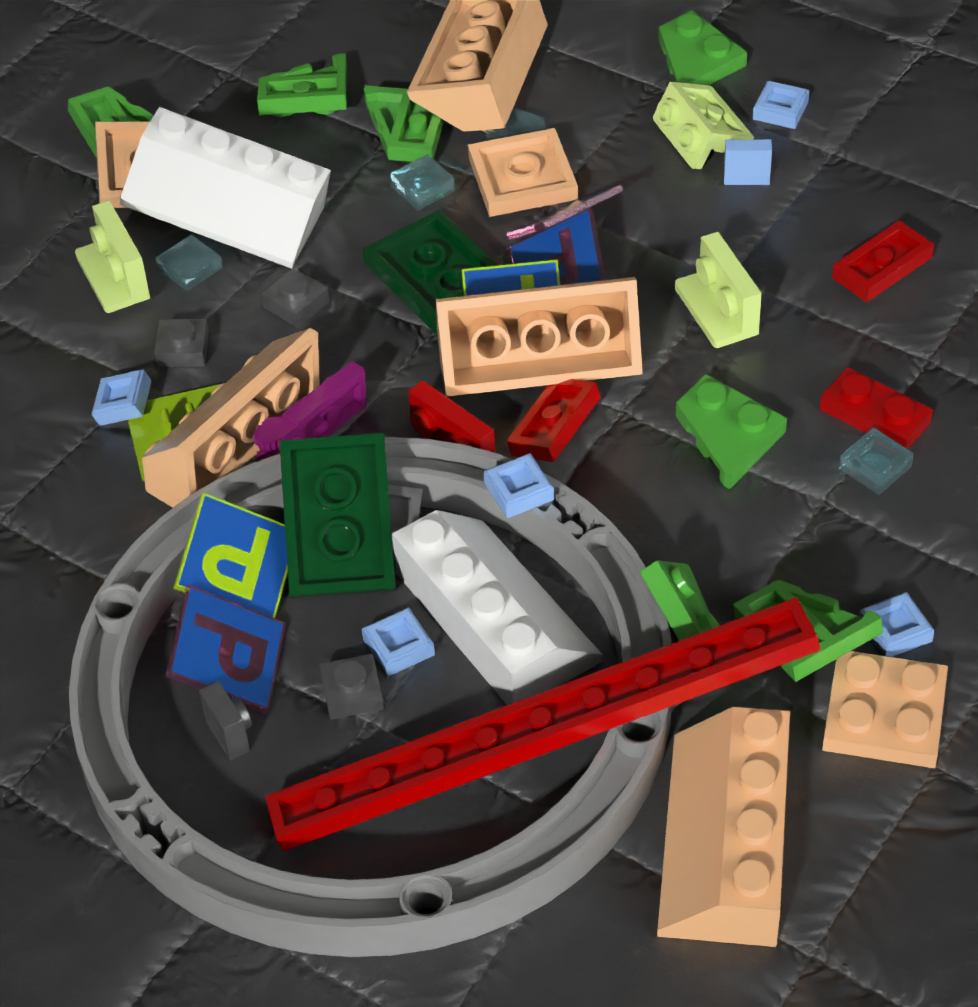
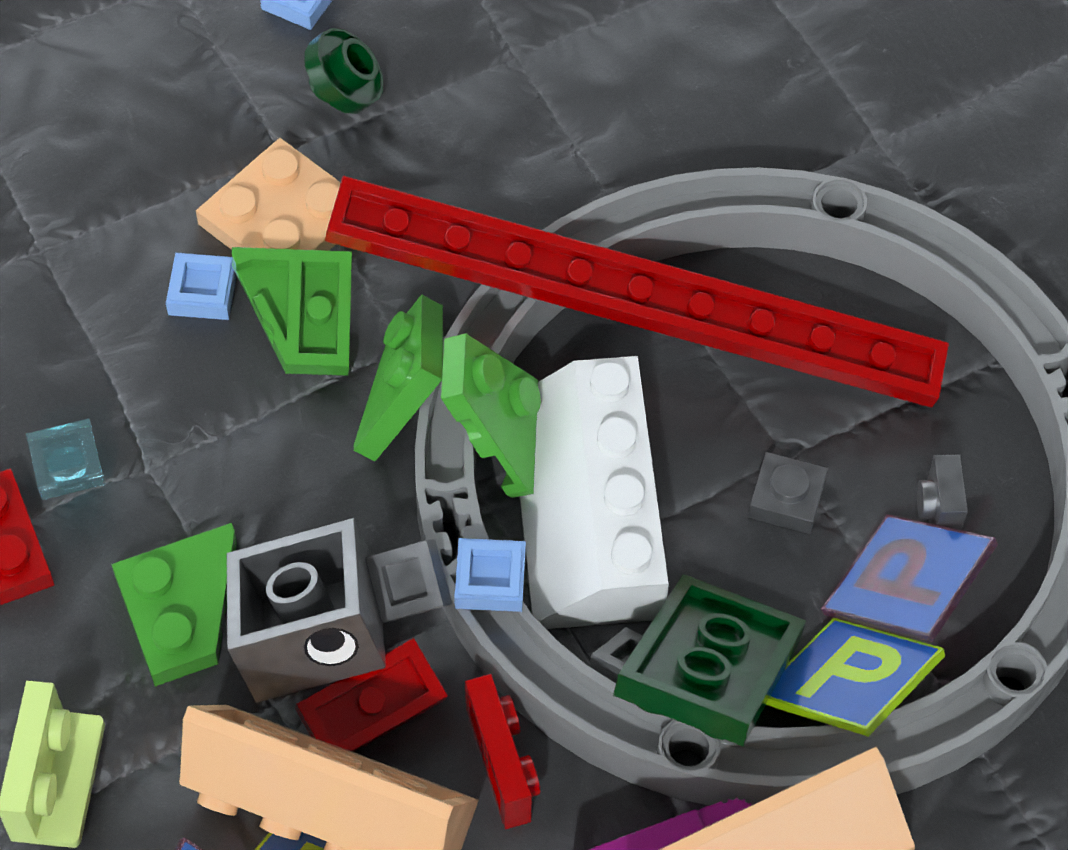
camera: 155 degrees left, 10 degrees up
light blue tile [362,607,435,677] -> none
light nougat slope [657,707,790,947] -> none
none -> flat silver brick [227,518,386,703]
none -> dark green plate [305,28,383,114]
none -> flat silver plate [365,539,452,623]
none -> bright green wing [441,333,541,498]

